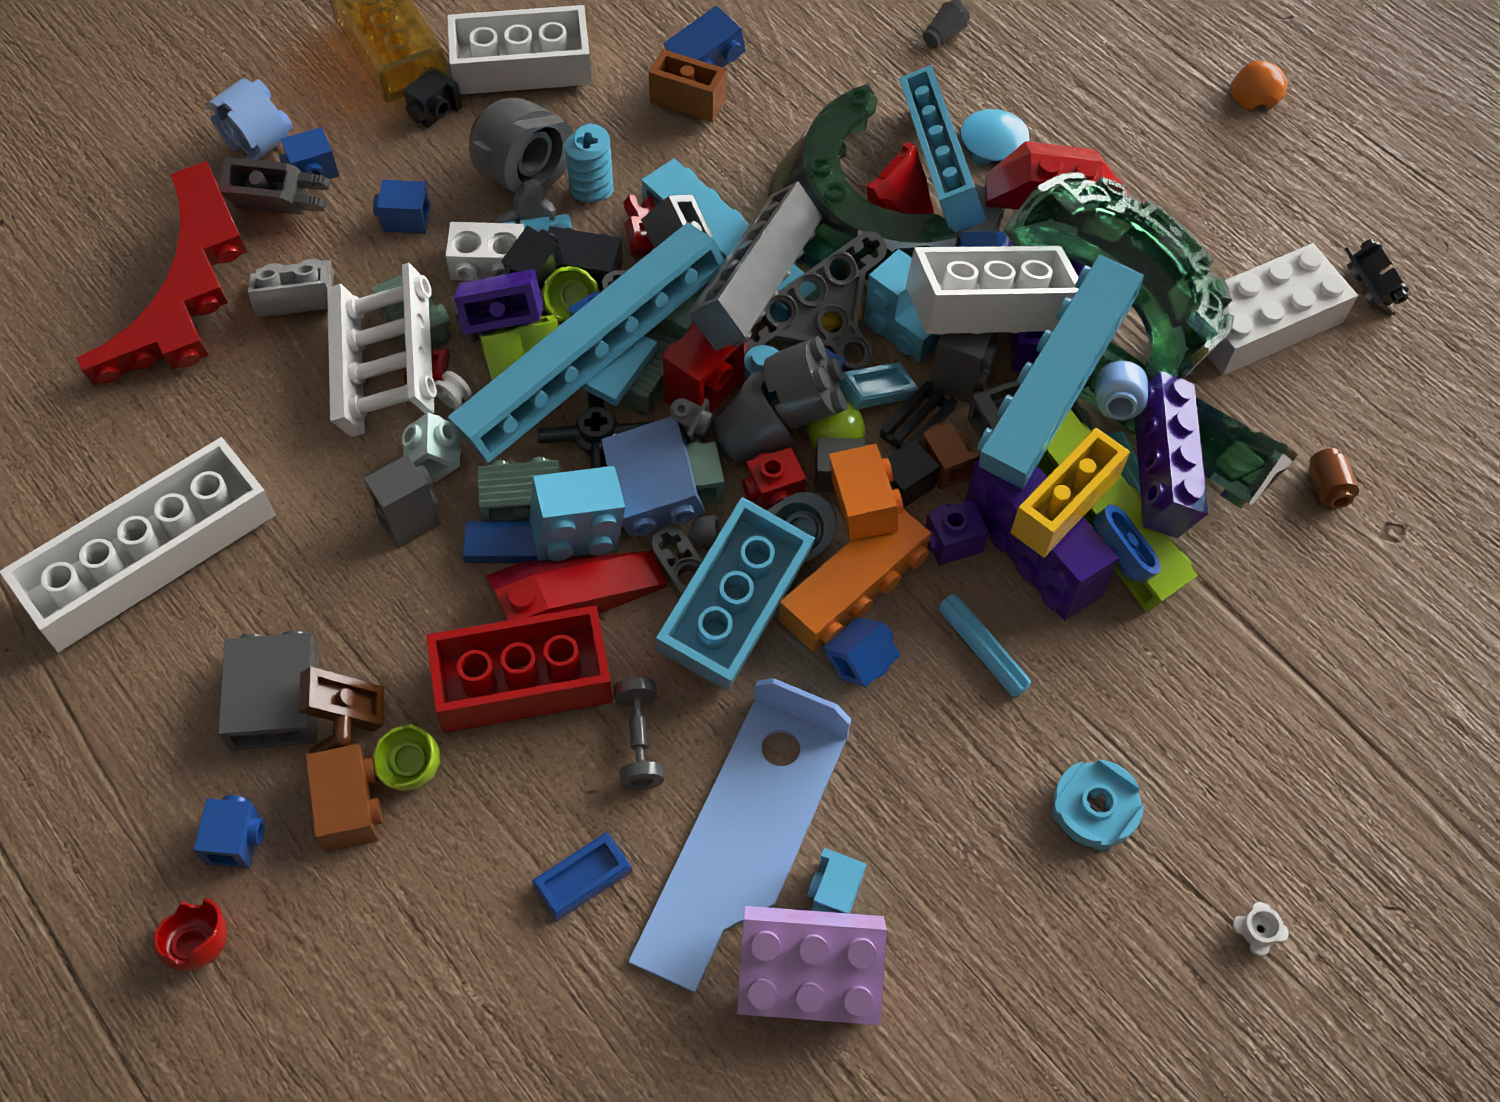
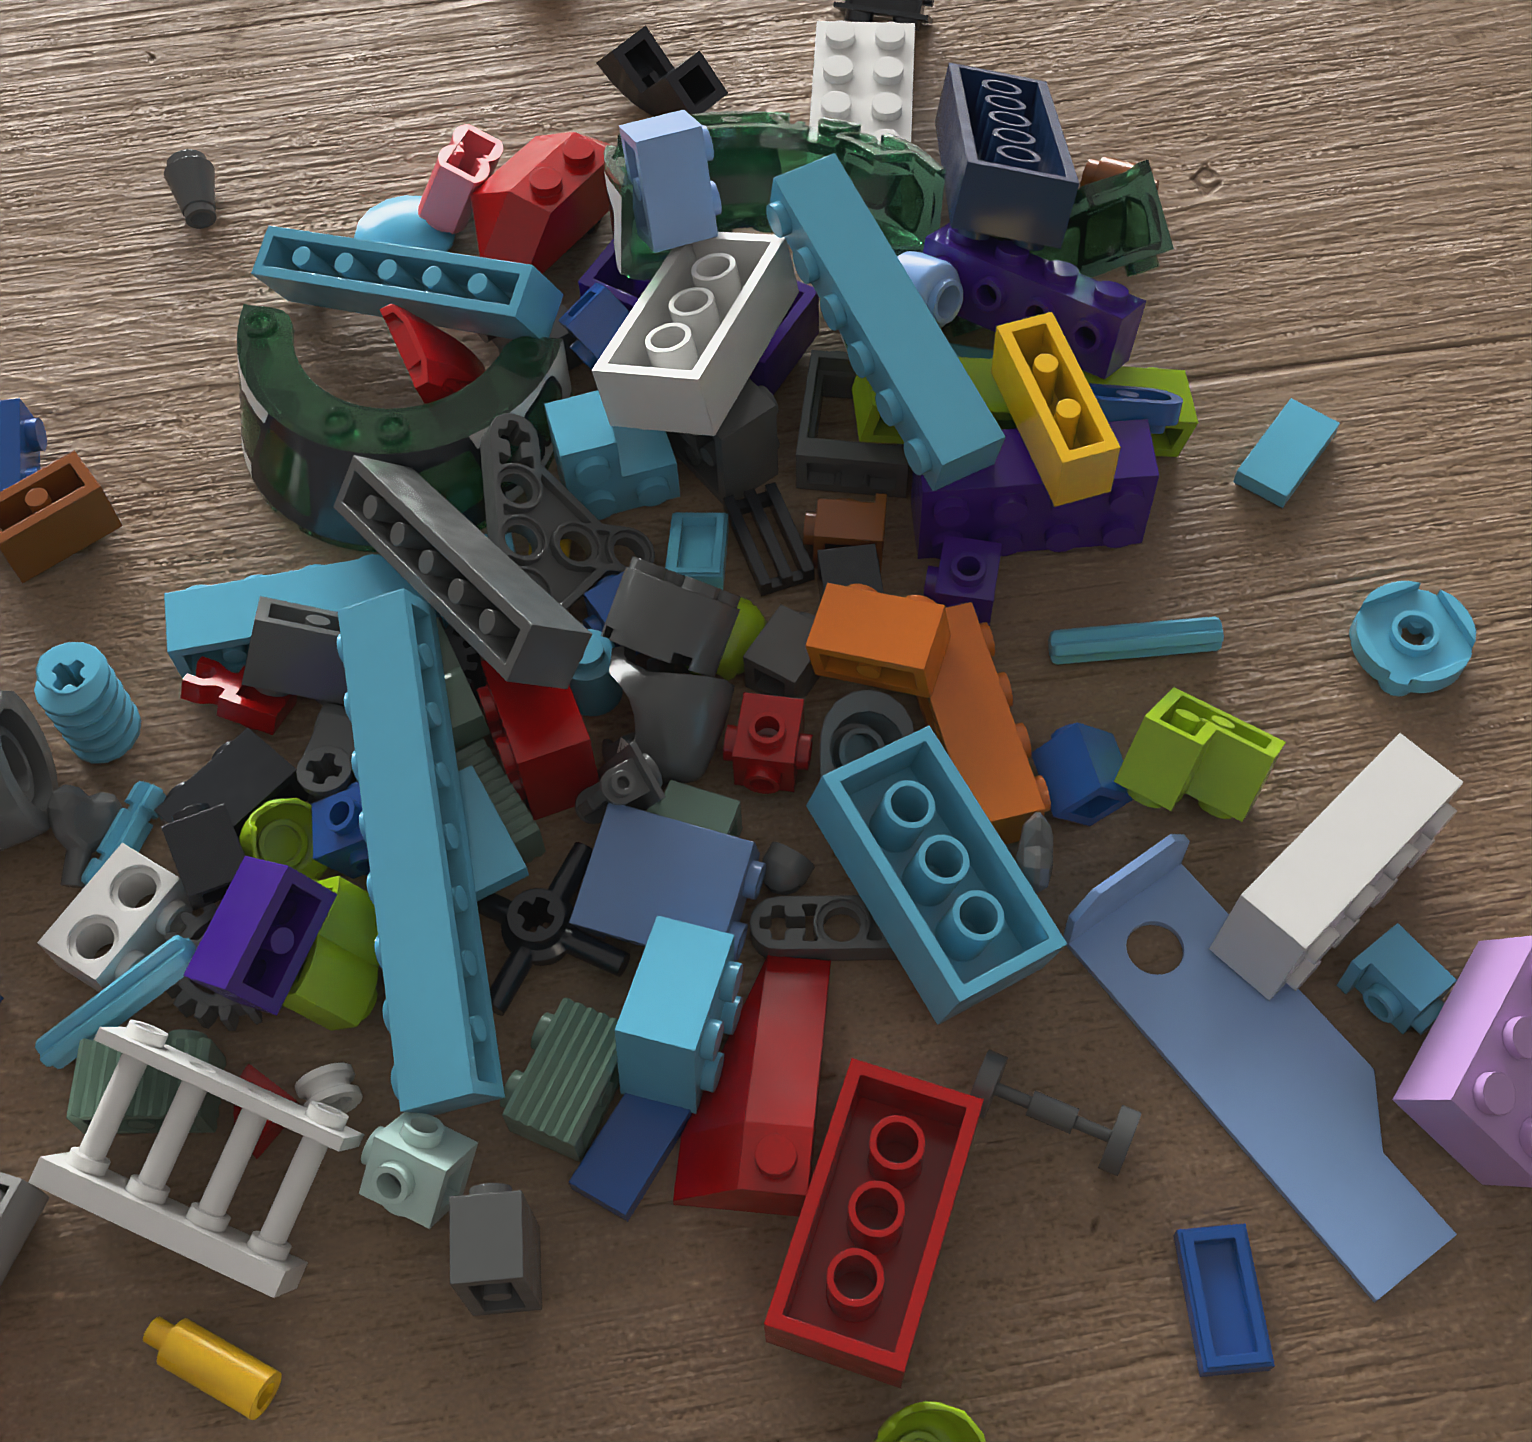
camera: 55 degrees left, 0 degrees up
none -> medium azure axle [35,935,196,1069]
none -> yellow cylinder [143,1316,282,1420]
none -> coral brick [418,124,503,234]
none -> black brick [596,25,728,119]
none -> light blue brick [619,110,722,253]
none -> dark blue brick [935,62,1079,251]
none -> dark grey rock [1016,812,1053,895]
none -> lime brick [1114,687,1286,822]
none -> white brick [1209,733,1463,1001]
none -> medium azure tile [1233,398,1340,508]

